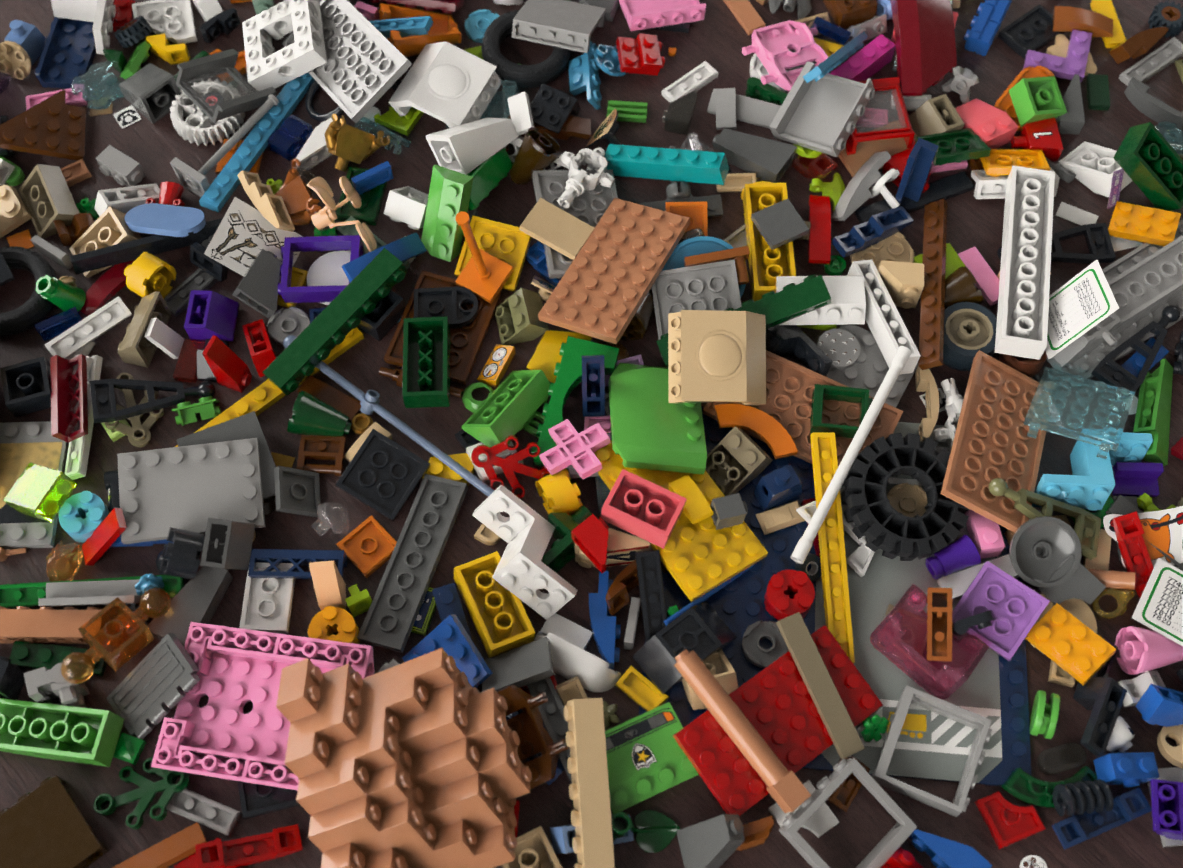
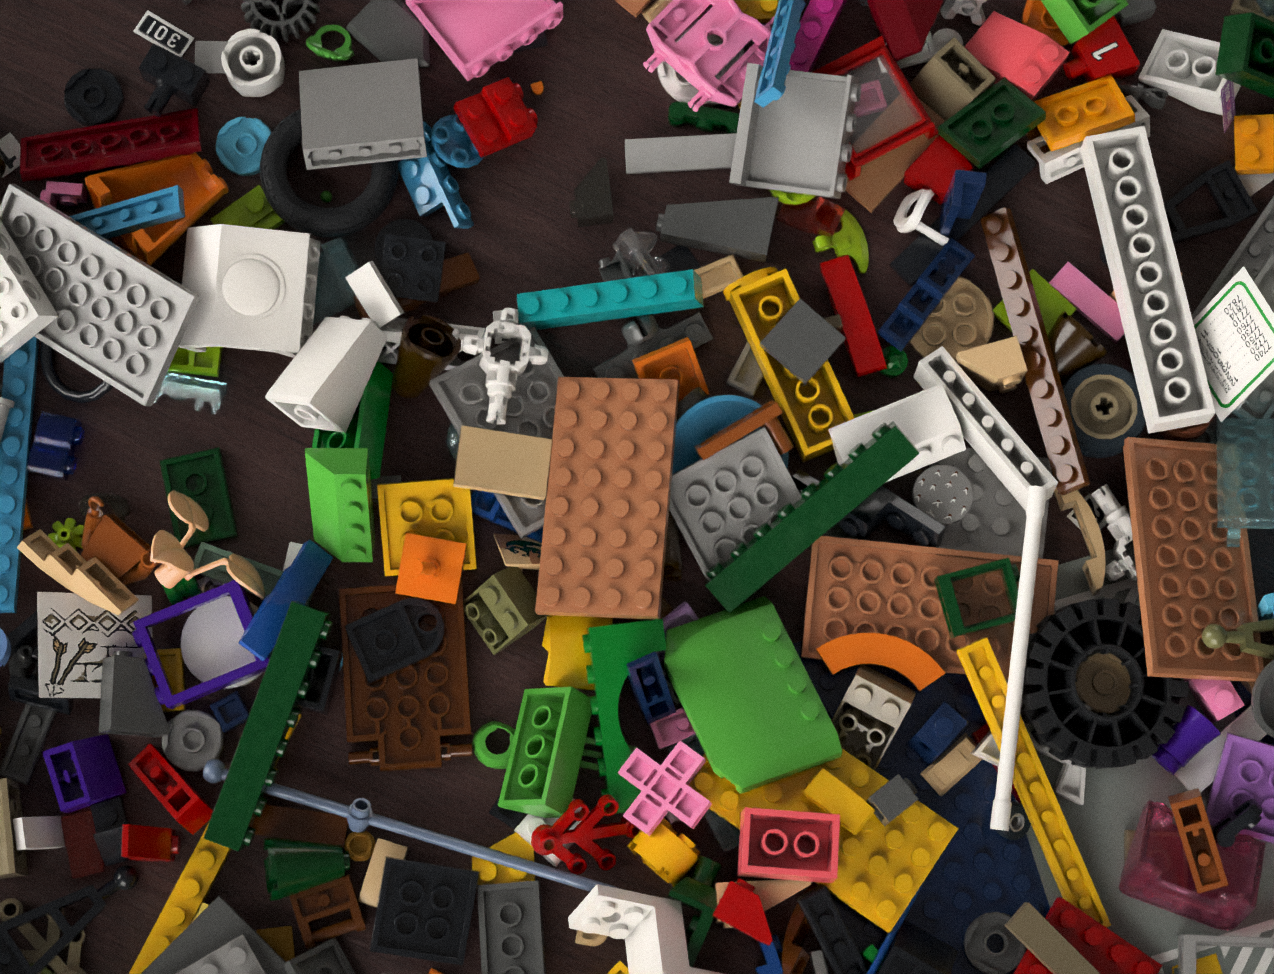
camera: 25 degrees left, 15 degrees up
bright green hinge [172,396,221,426] -> none
white slope [296,117,333,175] -> none
pearl gold torso [324,114,390,172] -> none
blue tile [351,161,394,195] -> none
white slope [383,186,429,230] -> none
dark green brick [402,317,450,408] -> none
slope [477,344,516,388] -> none
shield [585,109,622,148] -> none
bright green tile [607,100,647,123] -> none
white tile [662,61,718,107] -> none
tan panel [668,310,766,406] -> none
light grey tile [715,88,736,130] -> none
red brick [764,569,815,621] -> none
light grey slope [831,151,891,221] -> none
white sticker [1056,202,1099,226] -> none

